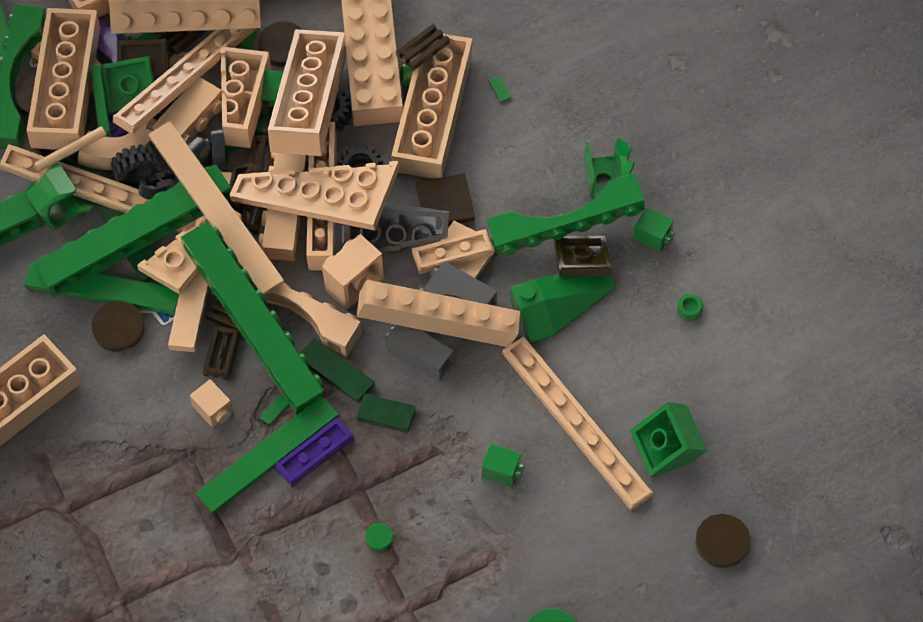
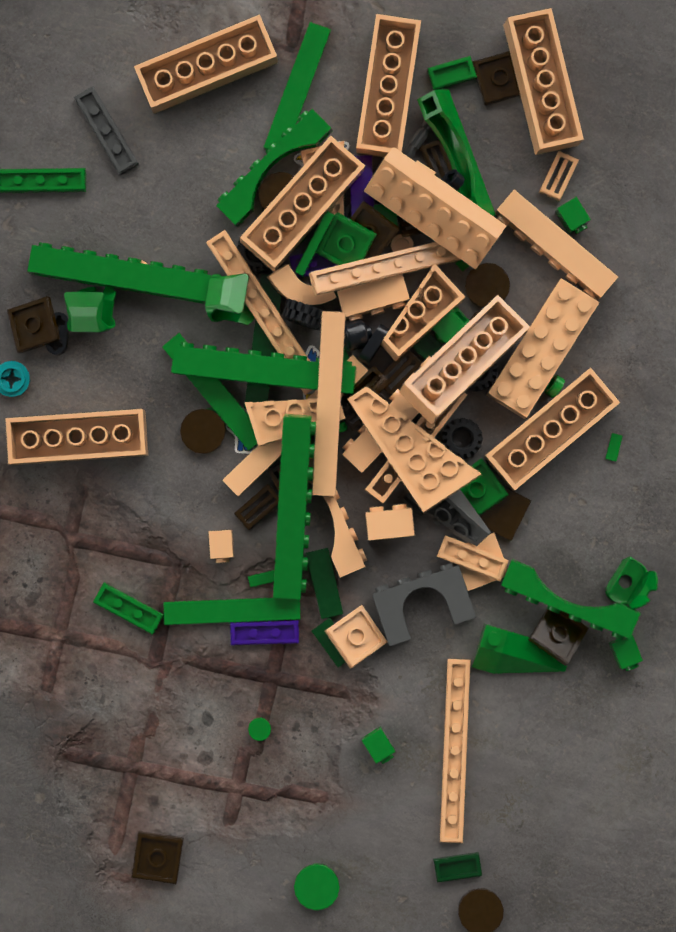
camera: 40 degrees right, 25 degrees up
light nougat bar [35,126,107,172] -> none
black beam [138,170,179,200] -> none
light nougat brick [357,280,520,347] -> none
dark brown tile [396,23,450,72] -> none
green slope [630,402,708,477] -> none
green tile [677,294,703,321] -> none
none -> green tile [93,582,164,635]
none -> light nougat tile [325,605,388,668]
none -> dark green tile [434,852,482,883]
none -> green tile [460,458,509,516]

